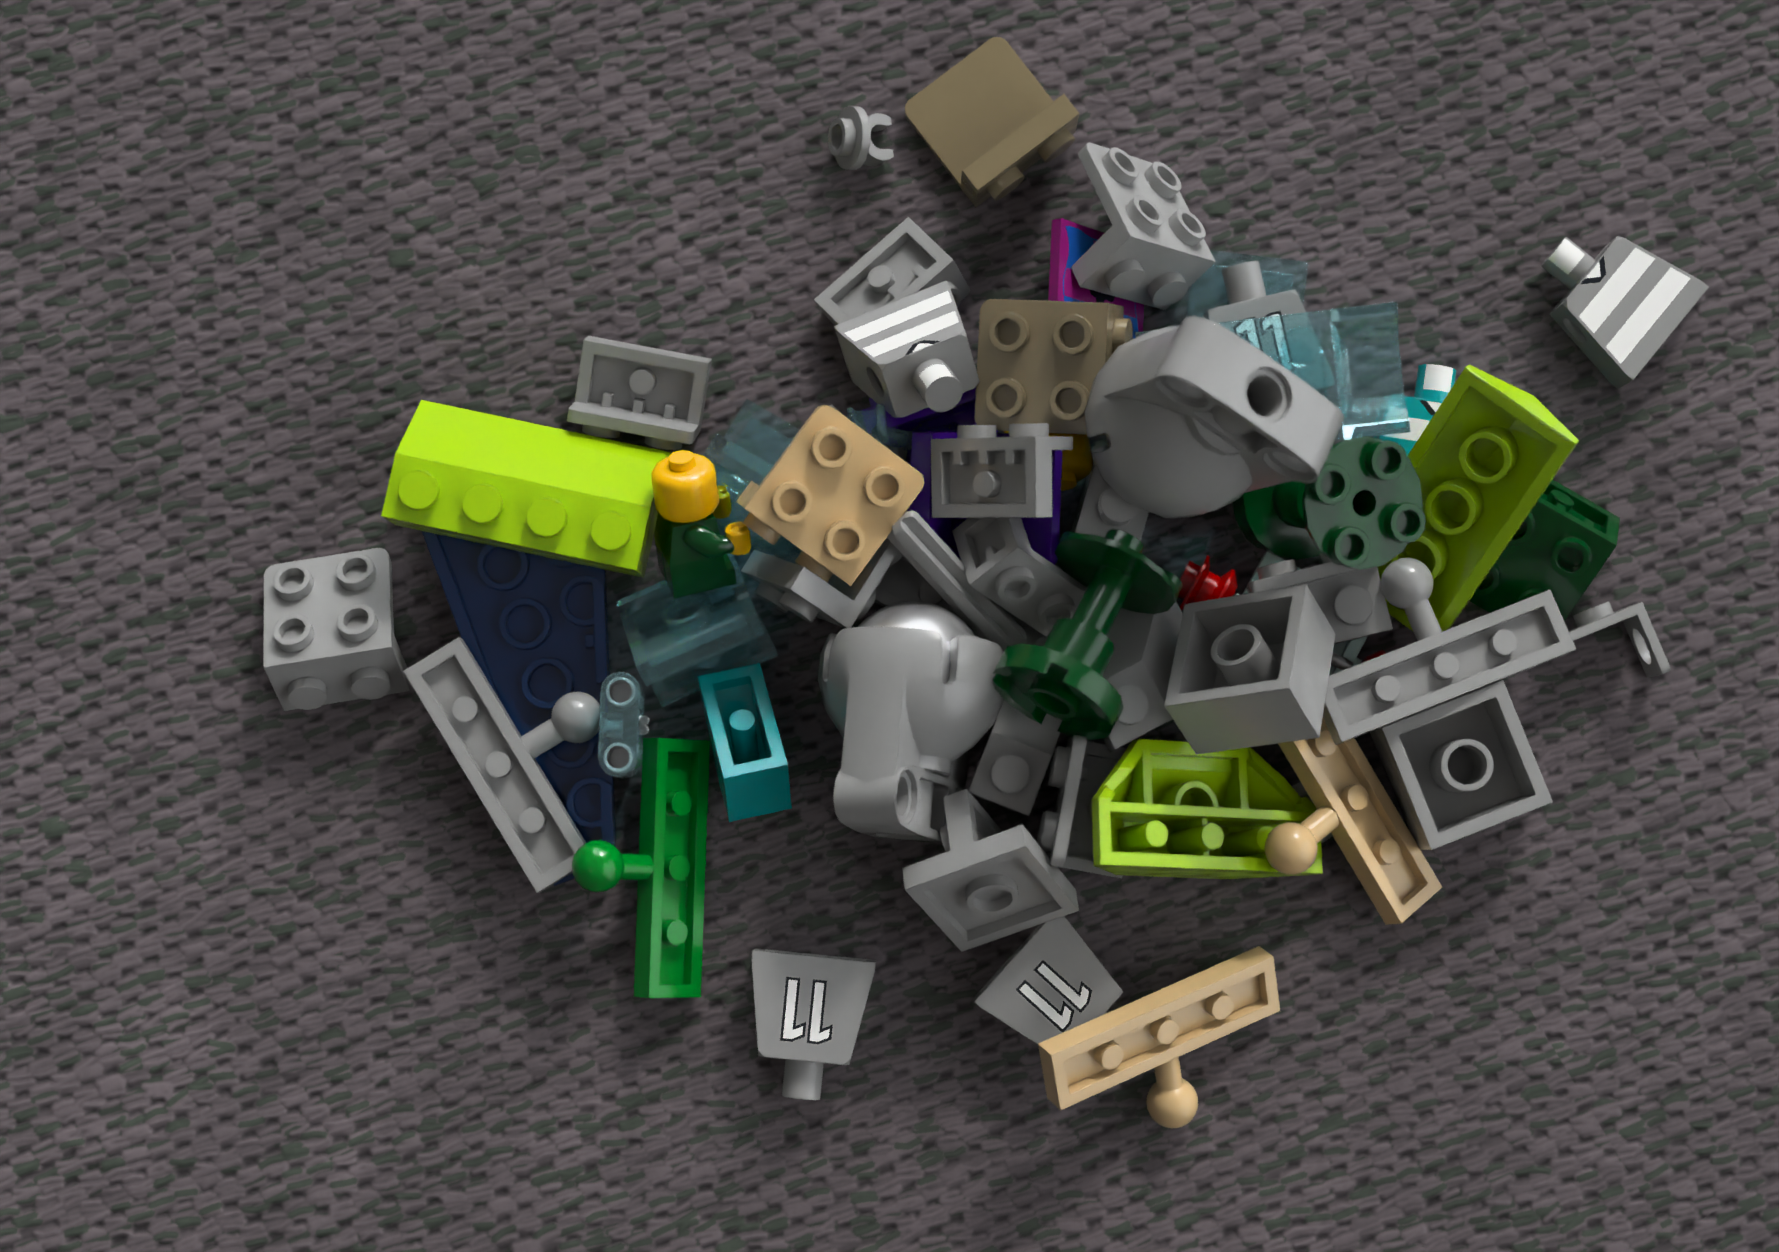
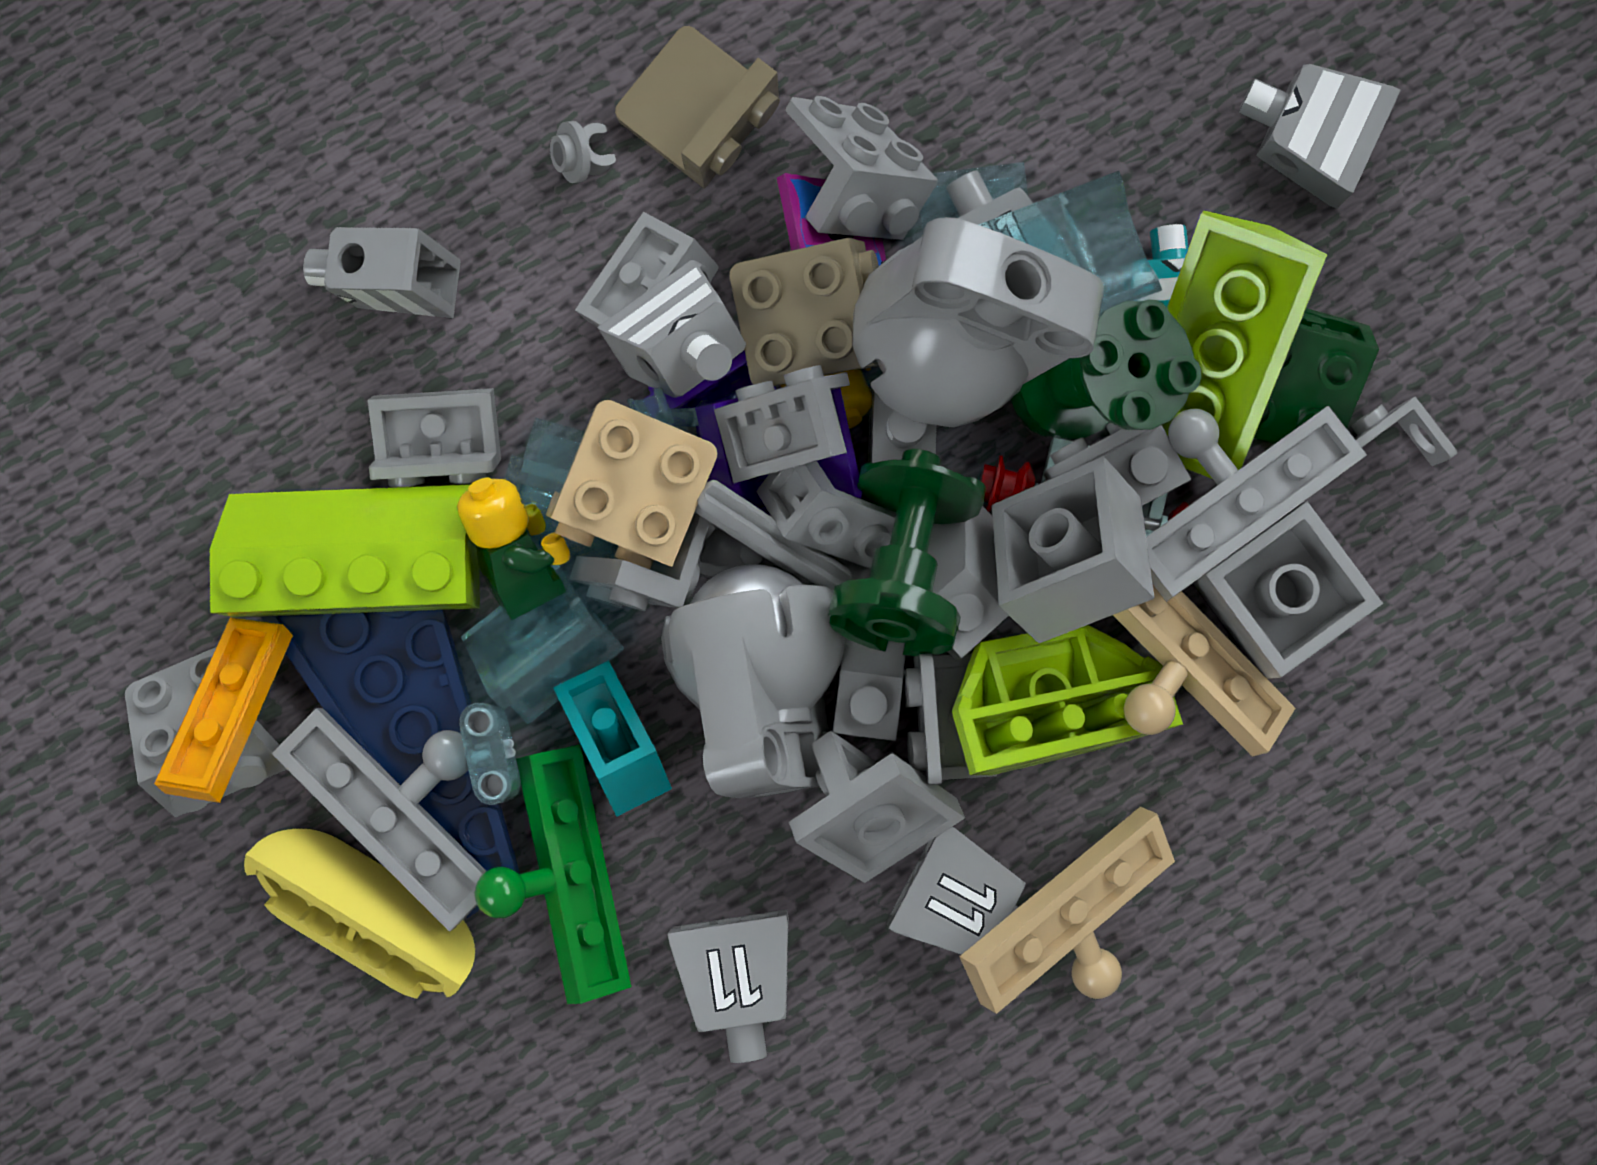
camera: 15 degrees left, 0 degrees up
none -> light orange tile [154,617,293,803]
none -> light yellow brick [244,829,475,998]
none -> light grey torso [303,227,461,318]

